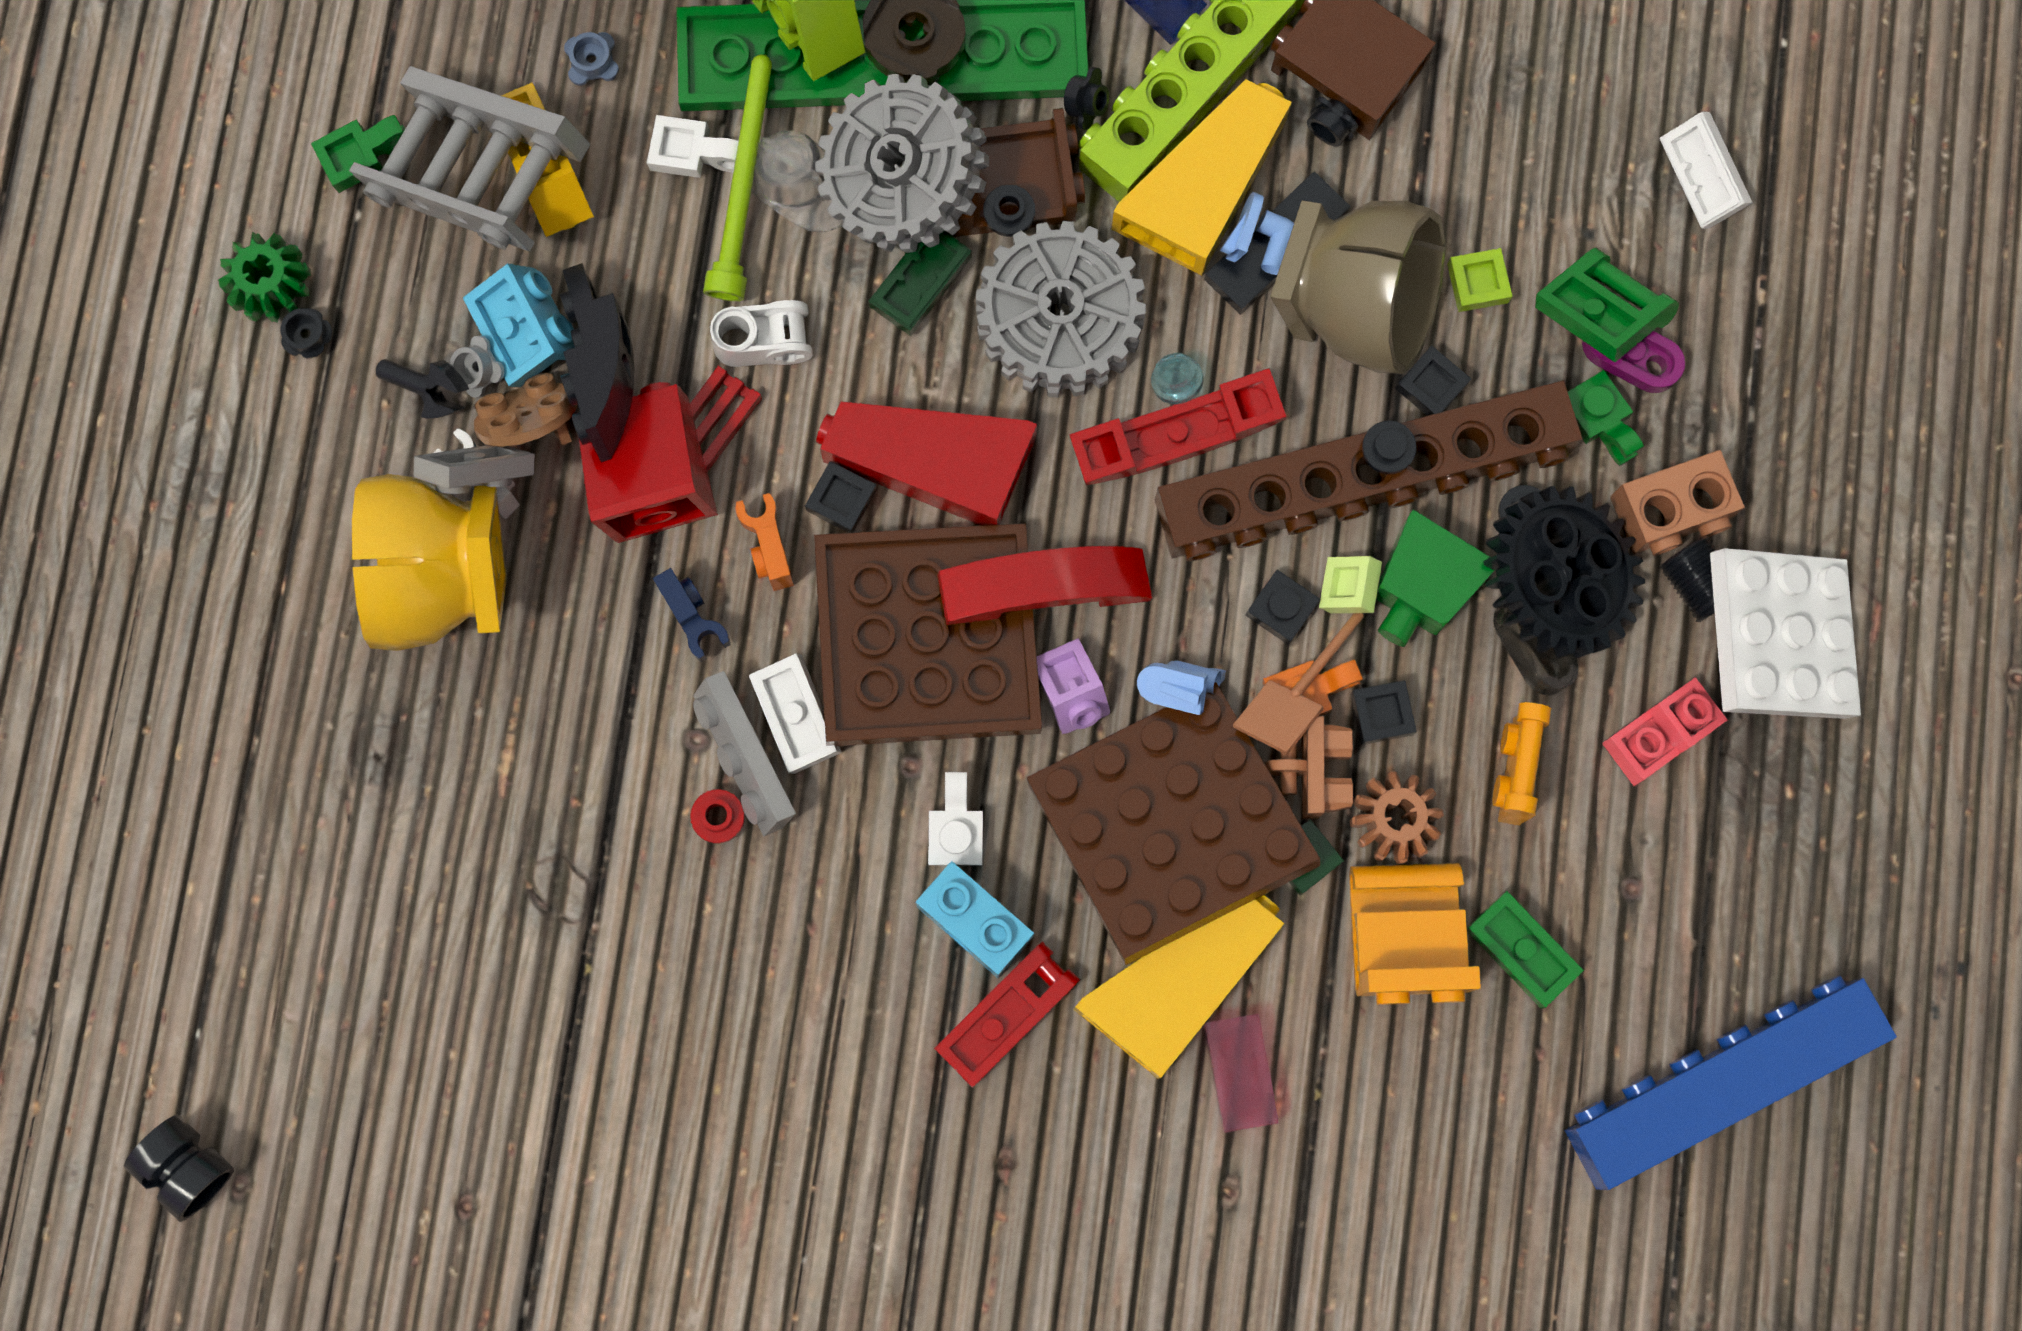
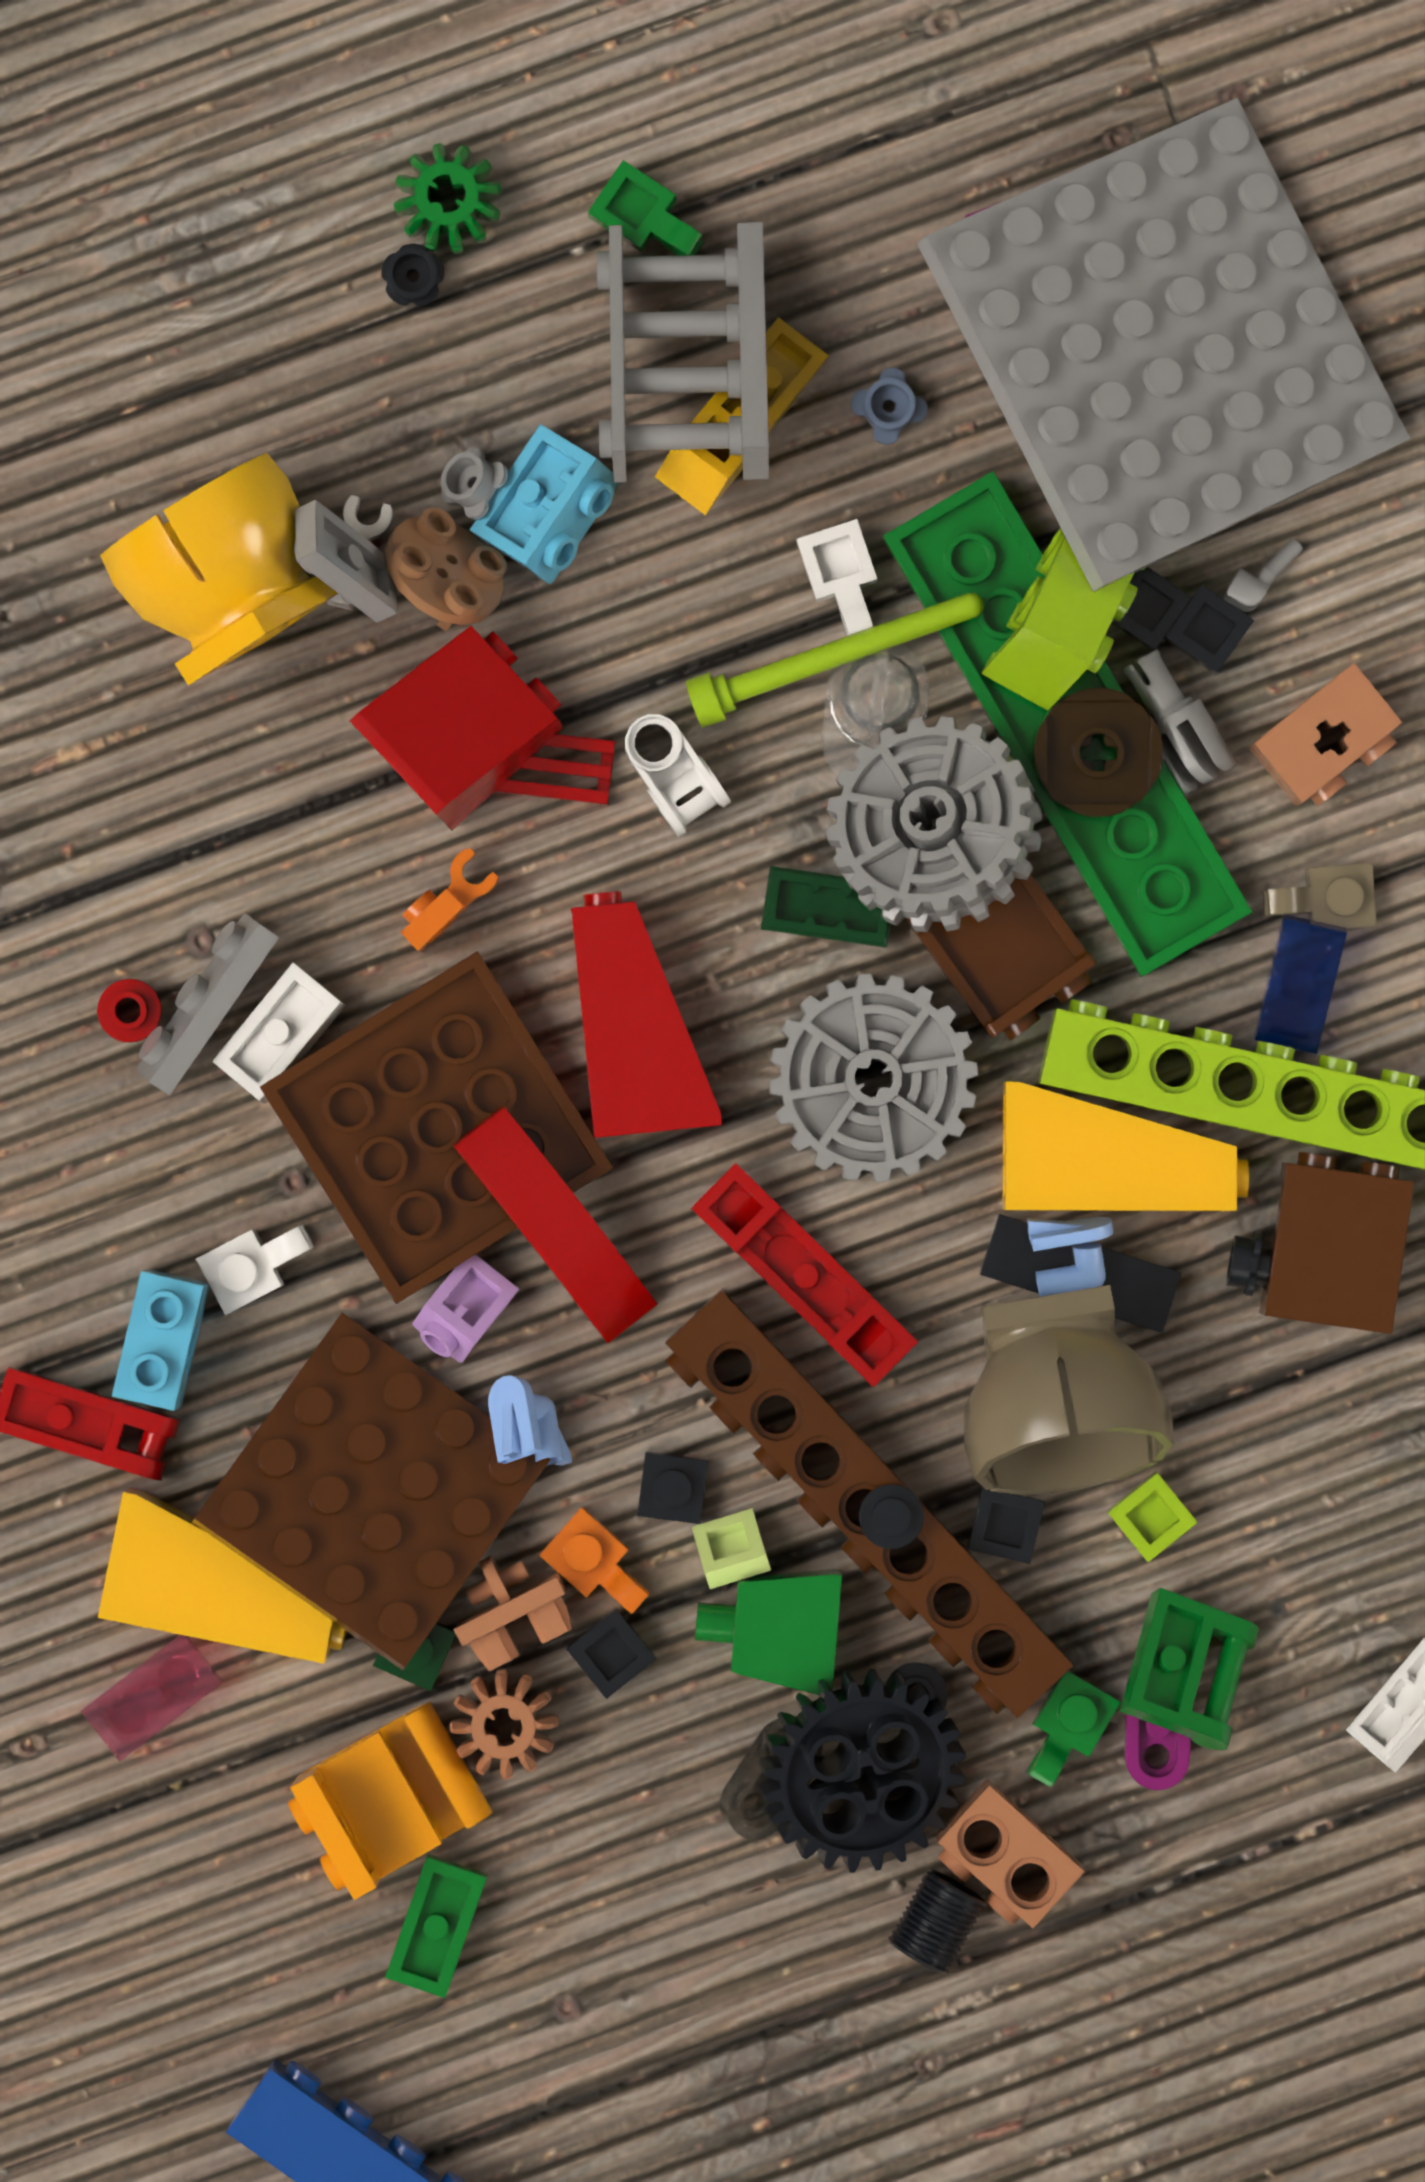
camera: 60 degrees right, 10 degrees up
black bar [375,359,469,419] -> none
black slope [560,263,635,462] -> none
dark blue plate [652,568,731,662] -> none
black plate [805,461,877,533] -> none
black plate [983,185,1035,237] -> none
black plate [1064,67,1109,130] -> none
clear light blue plate [1151,353,1204,404] -> none
nougat piece [1233,613,1364,755] -> none
light orange plate [1492,702,1551,825] -> none
coral slope [1602,677,1728,786] -> none
white plate [1710,548,1861,719] -> none

